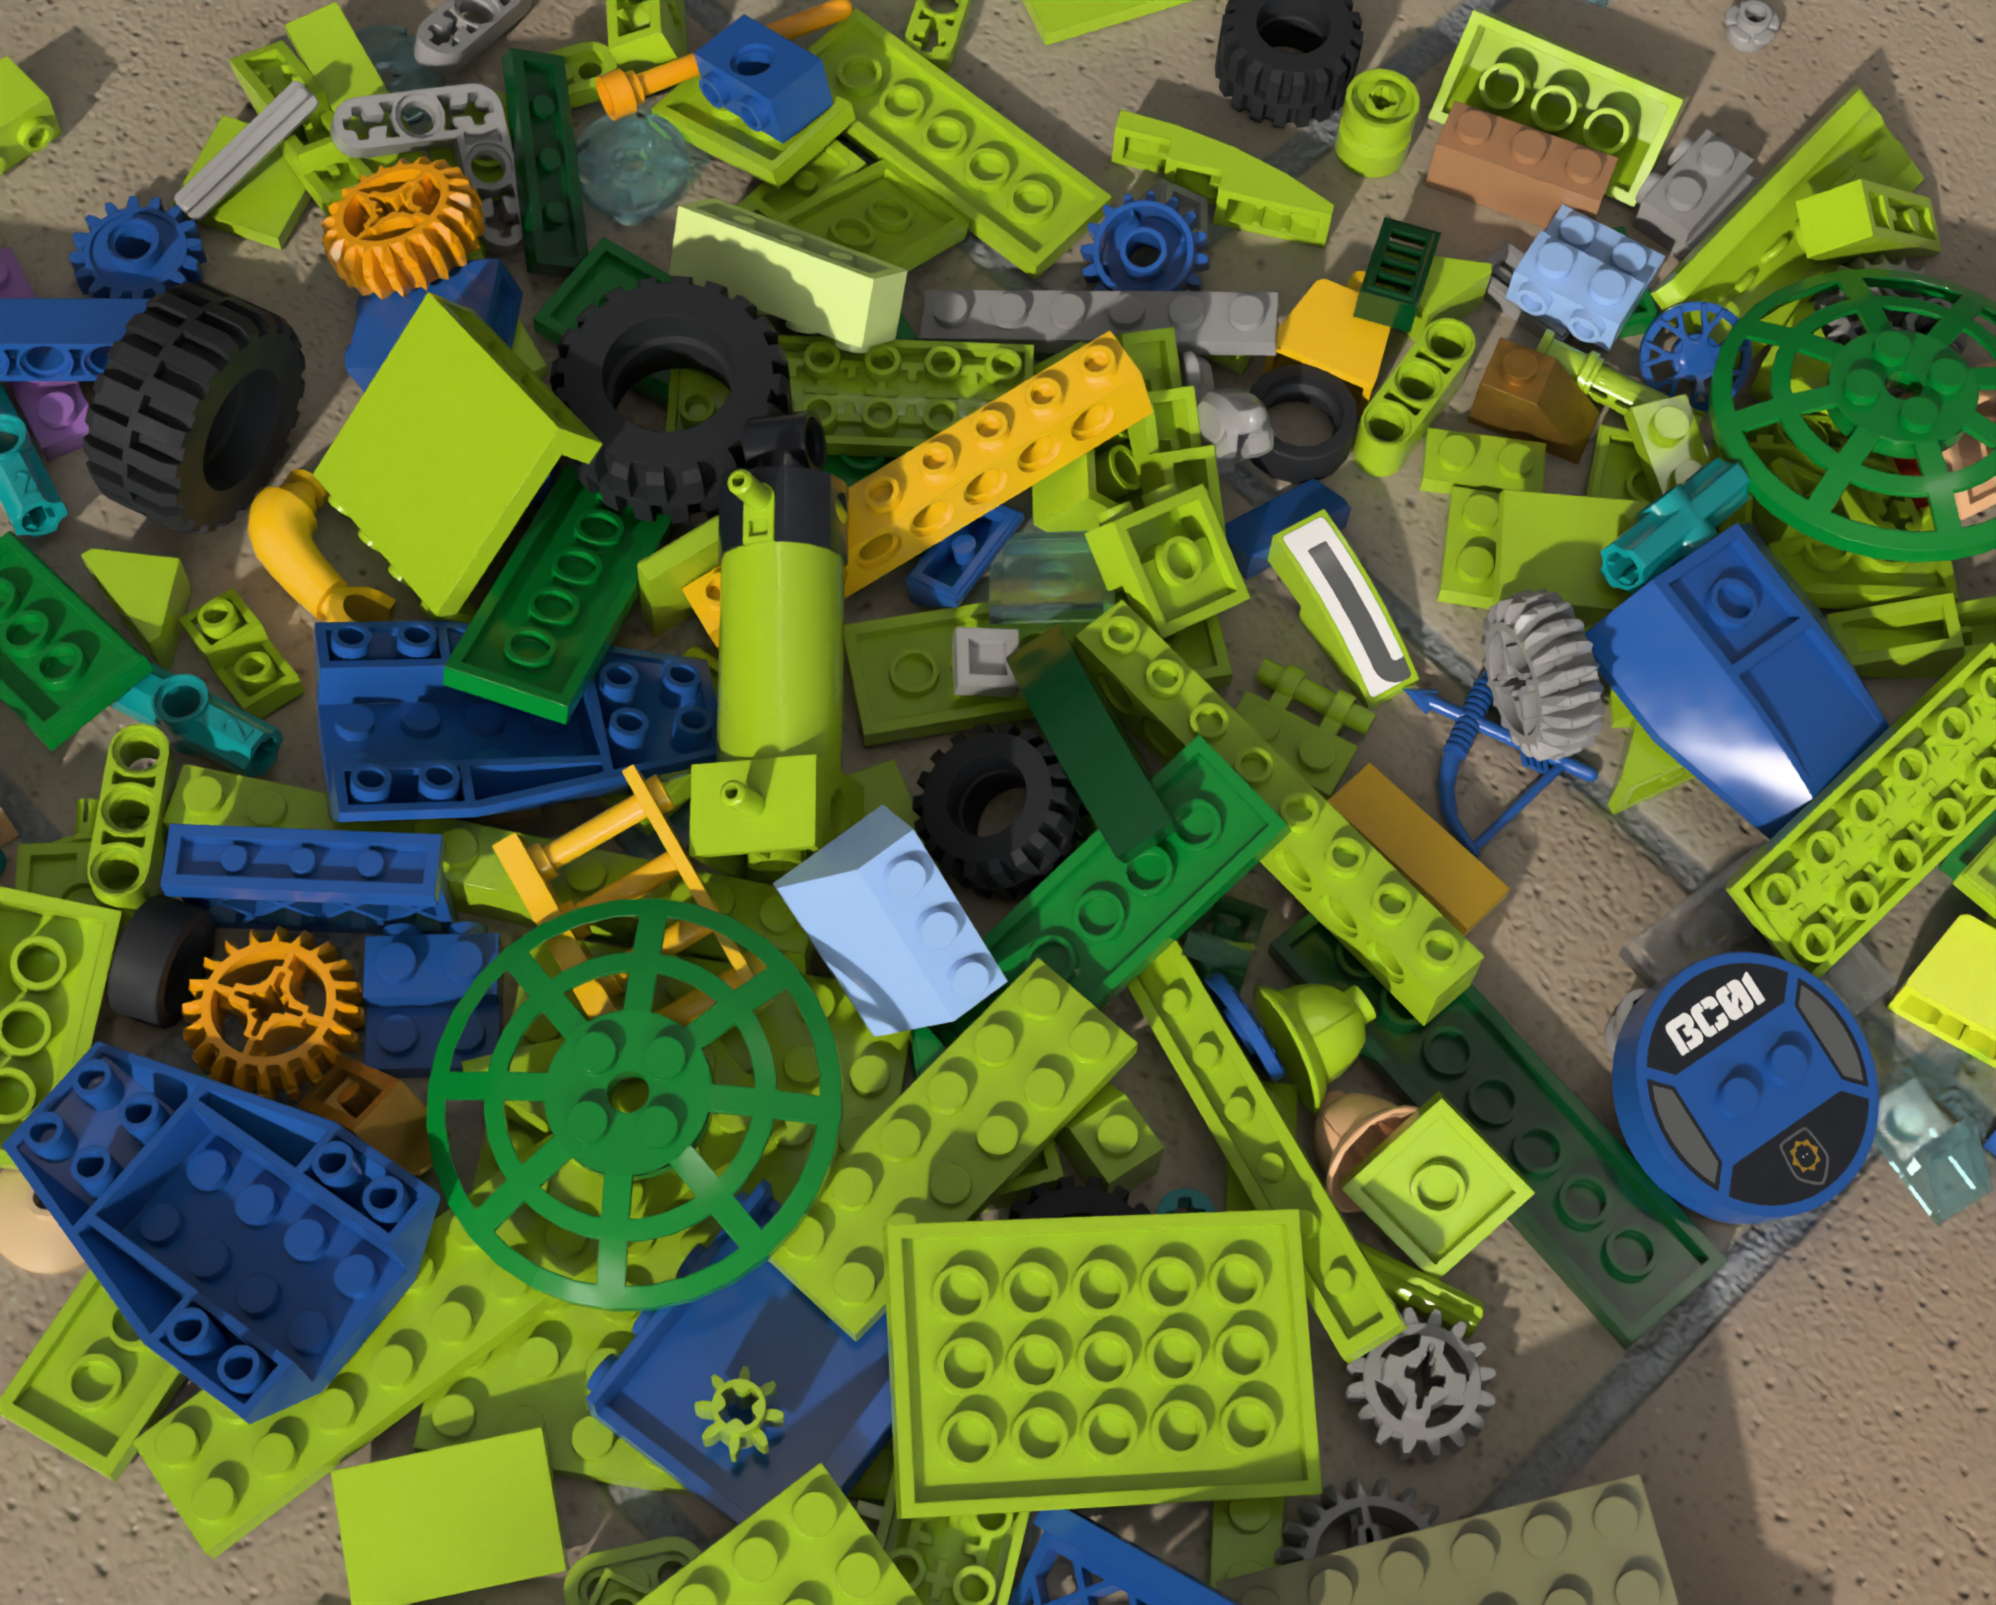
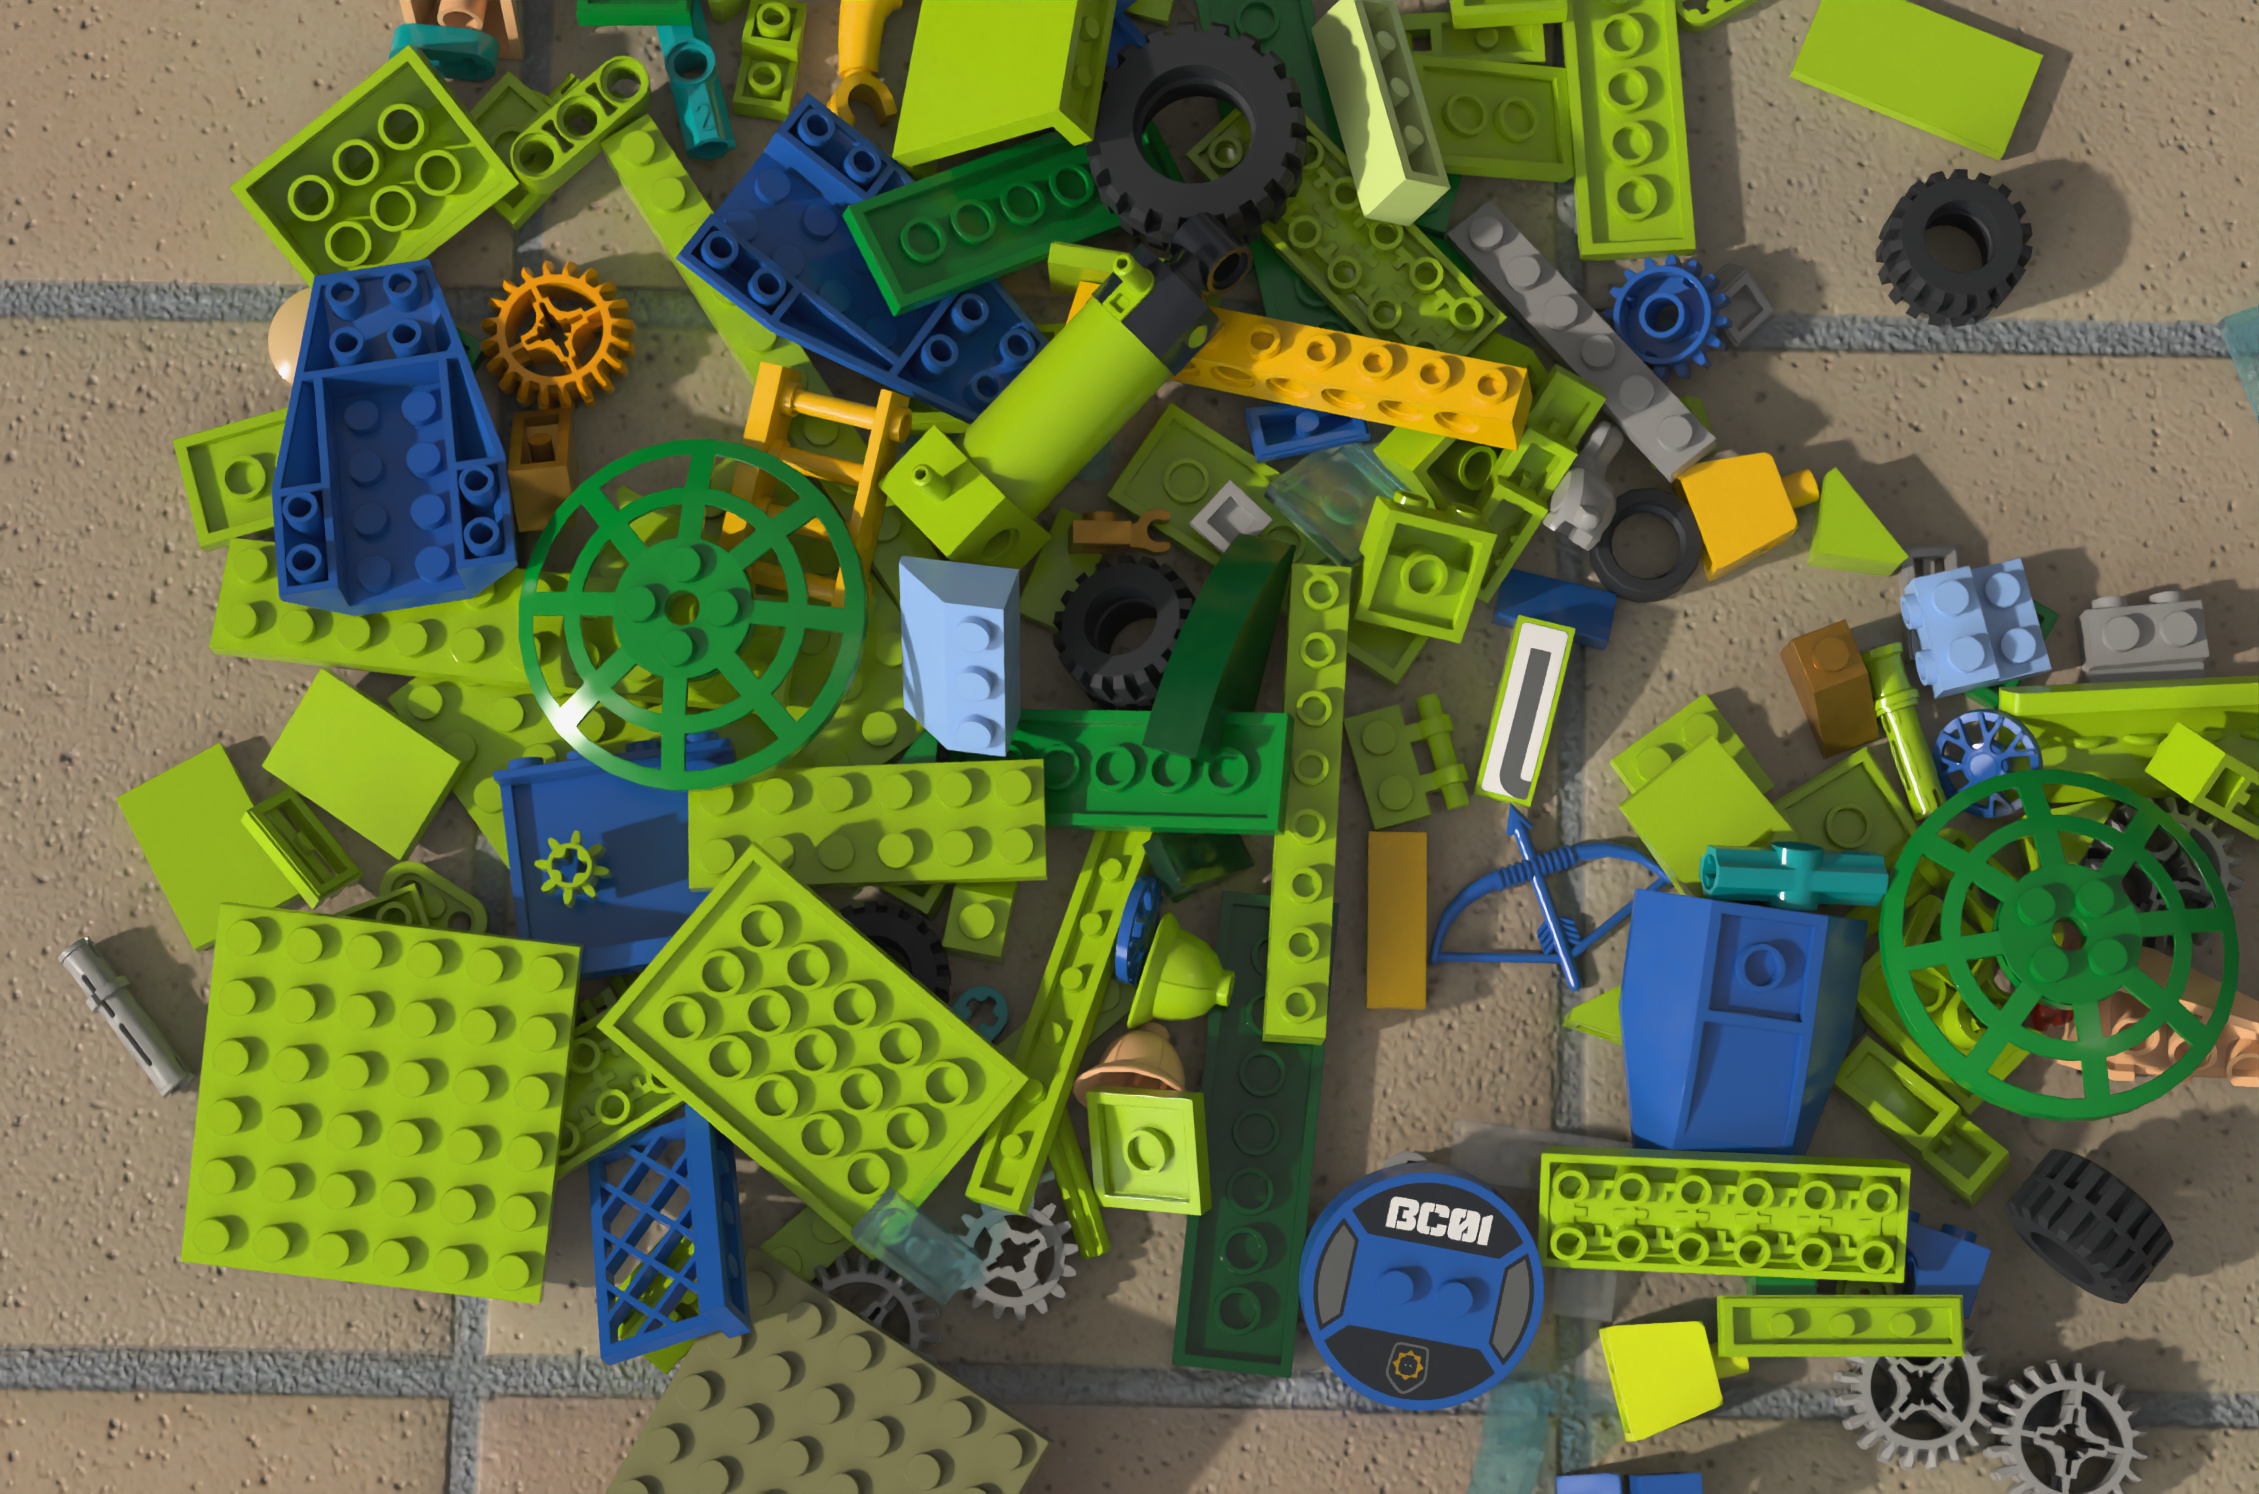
camera: 50 degrees right, 15 degrees up
black tyre [107,894,216,1029] -> none
blue fence [160,824,459,935] -> none
blue plate [363,921,504,1078] -> none
lime slope [1111,109,1334,248] -> none
lime wheel [1335,68,1420,178] -> none
lime beam [1352,318,1476,477] -> none
dark green slope [1353,217,1441,333] -> none
lime plate [1420,427,1546,494] -> none
medium nougat brick [1425,101,1618,228] -> none
lime slope [1427,8,1690,207] -> none
light grey gear [1481,589,1605,761] -> none
lime plate [1624,394,1711,500] -> none
none -> clear light blue plate [850,1186,983,1306]
none -> pearl gold plate [1068,509,1170,556]

